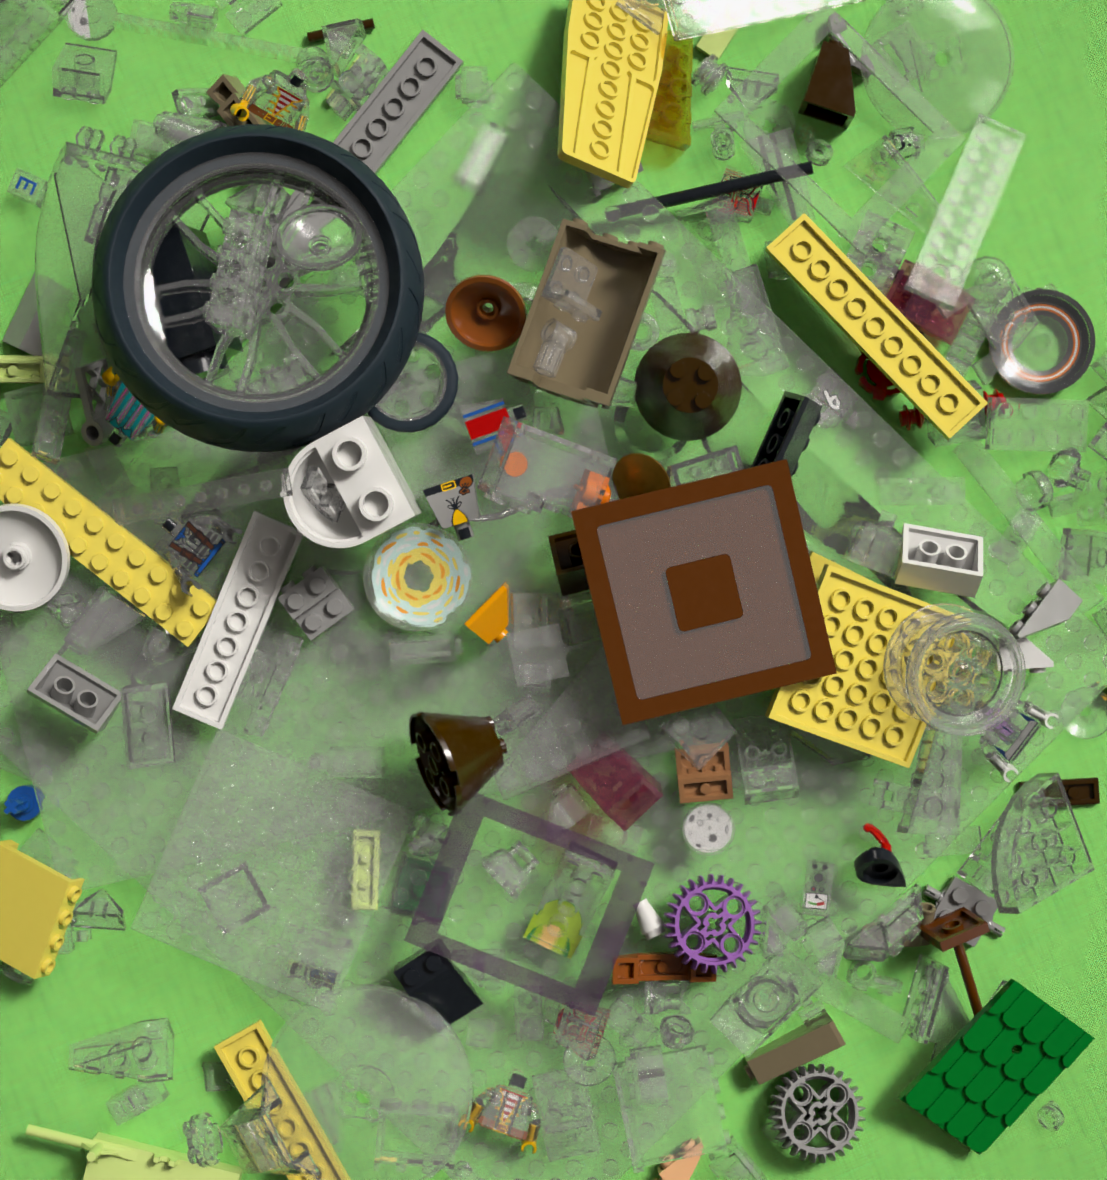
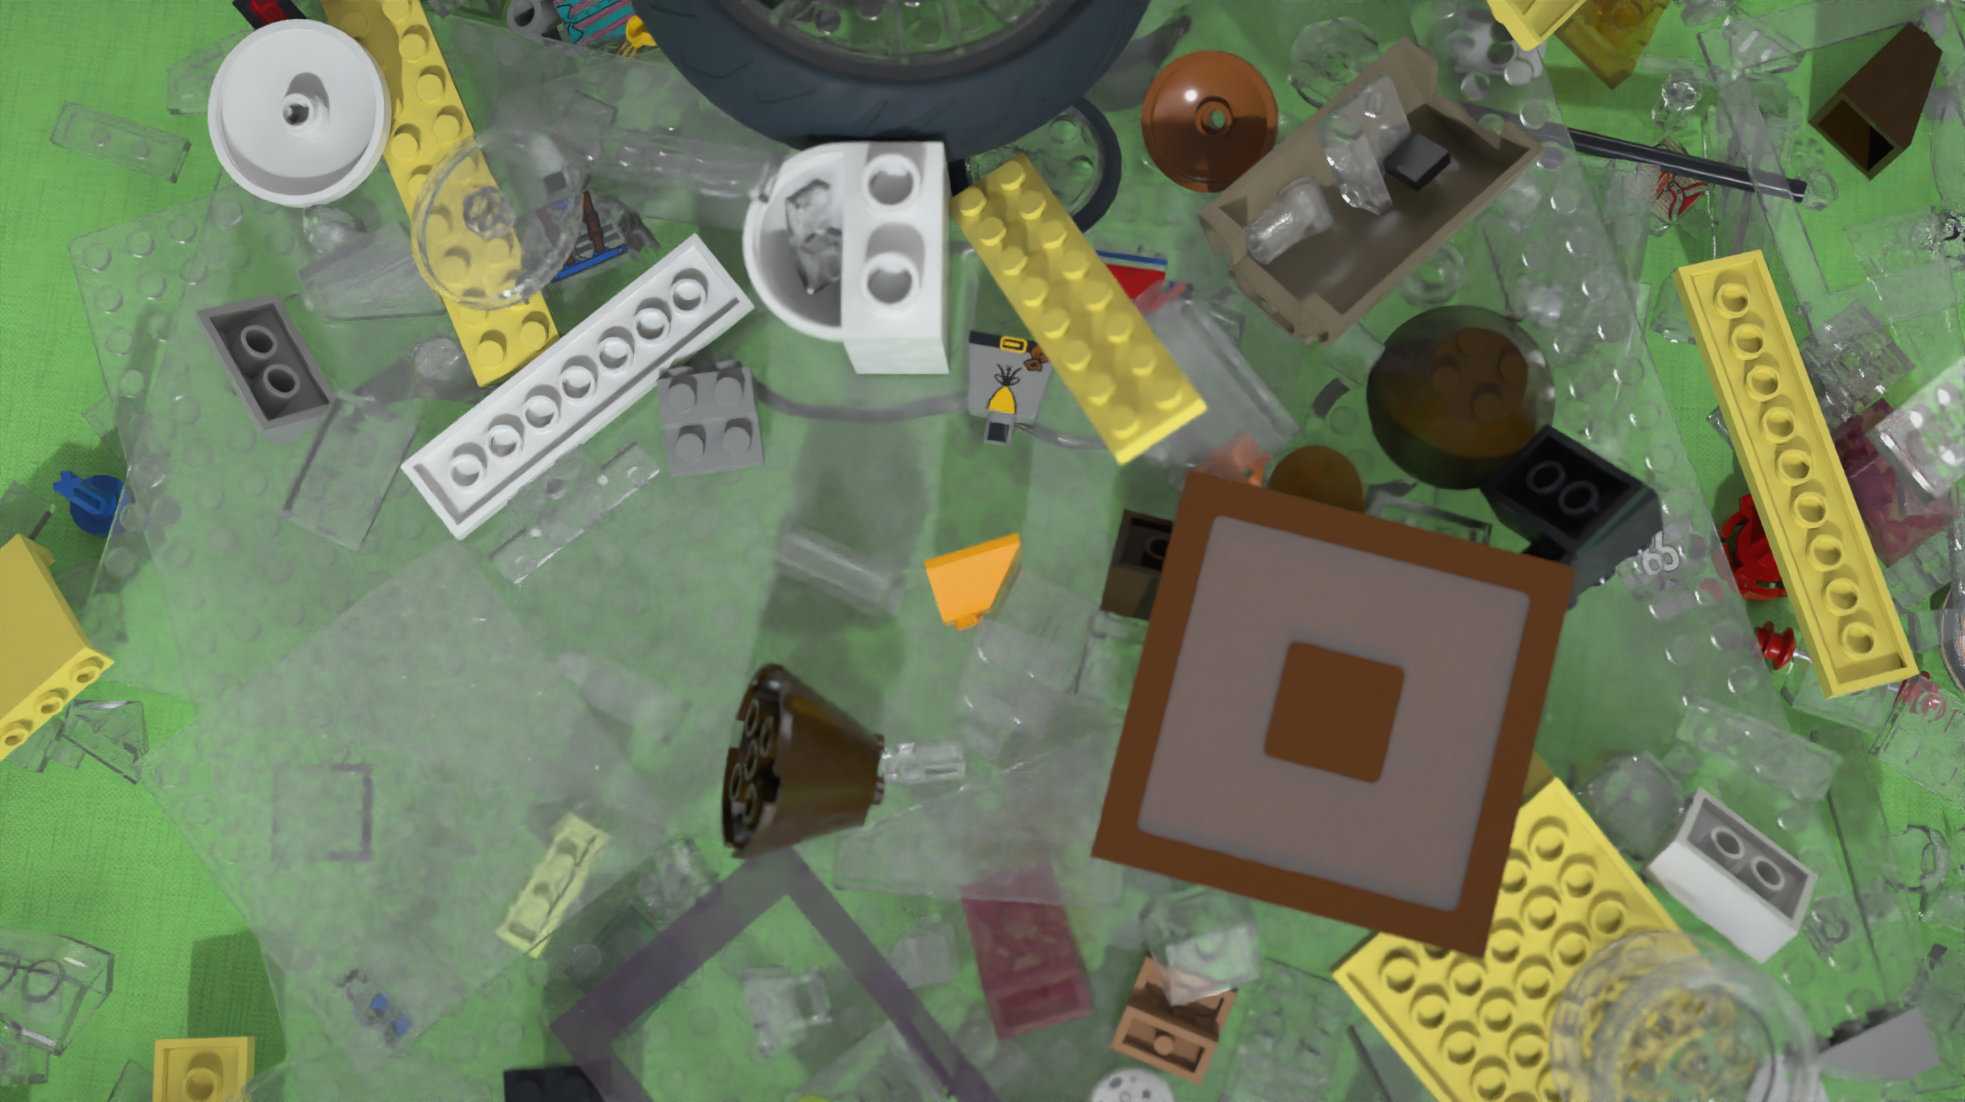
camera: 25 degrees right, 10 degrees down
clear dish [363,523,472,631] -> none
none -> clear dish [410,125,583,311]
none -> light yellow plate [949,151,1207,466]
none -> black tile [1382,131,1452,192]
none -> black slope [1479,423,1649,559]

